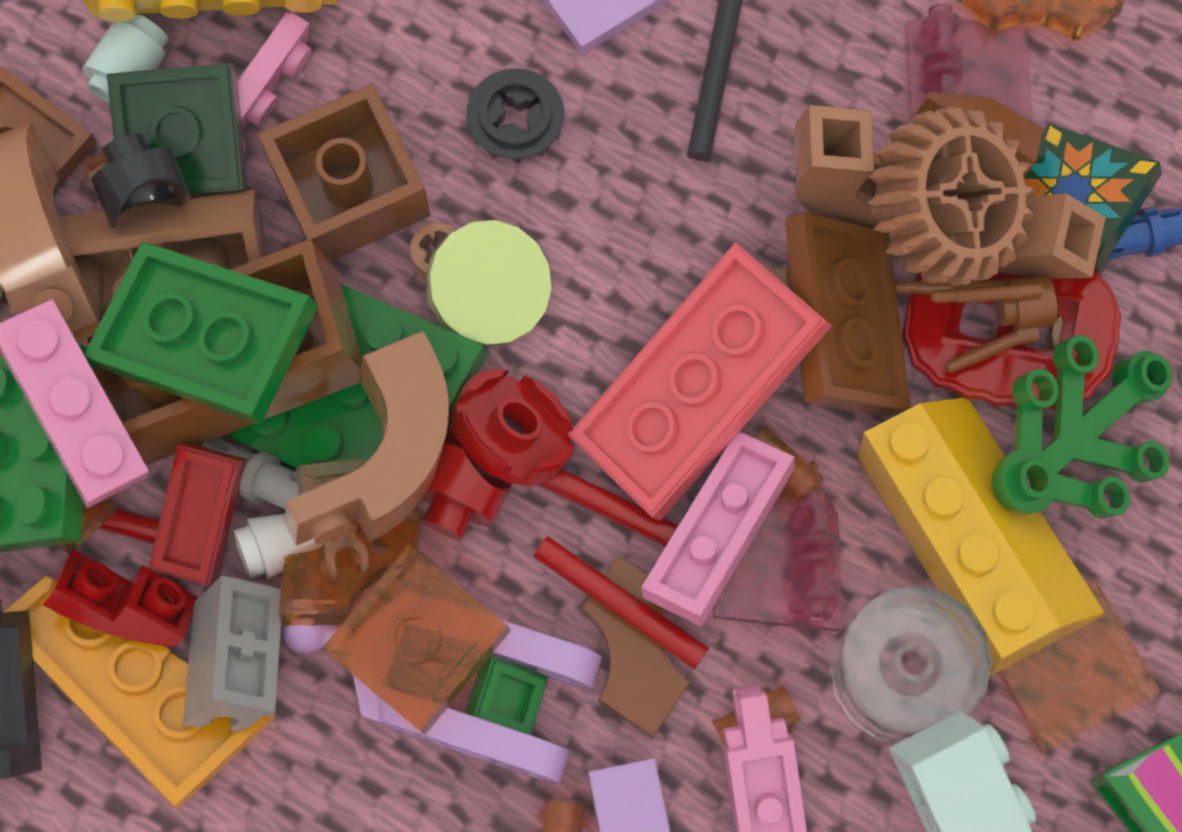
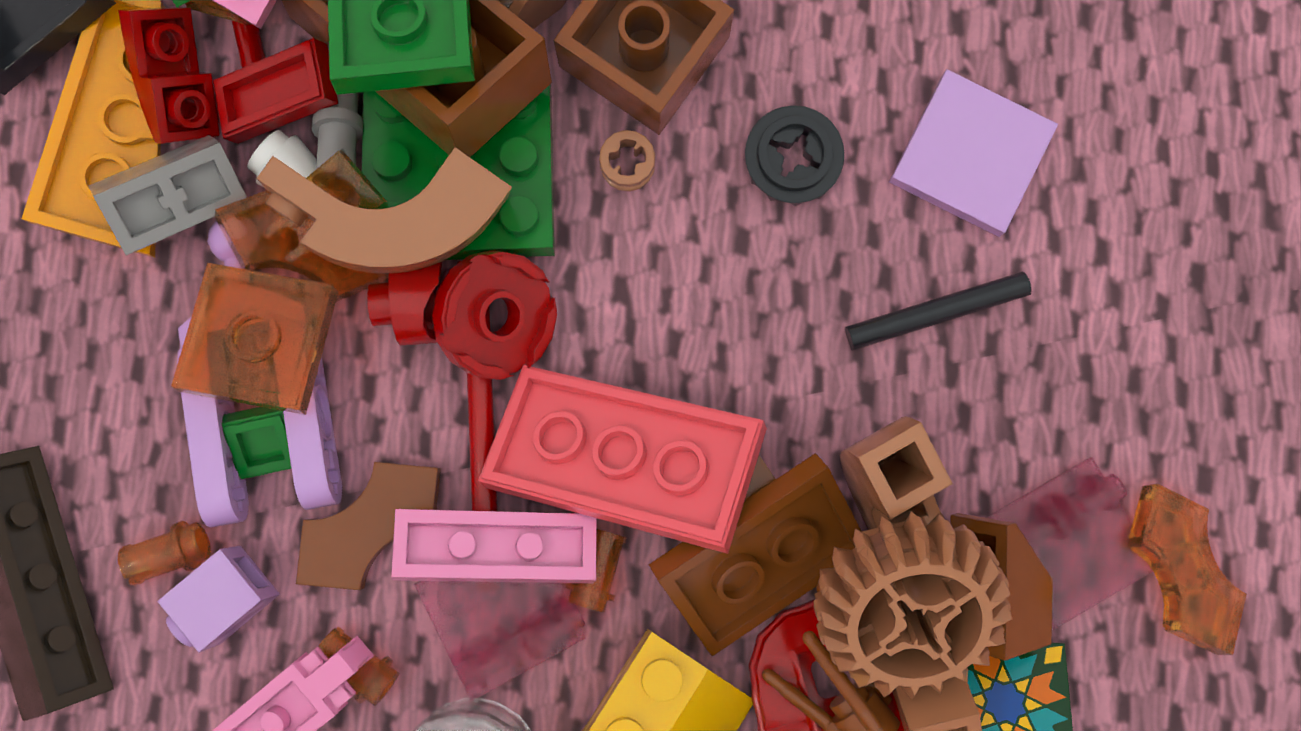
camera: 60 degrees right, 10 degrees up
yellowish green tile [426,220,552,346] -> none
red bar [533,536,710,669] -> none

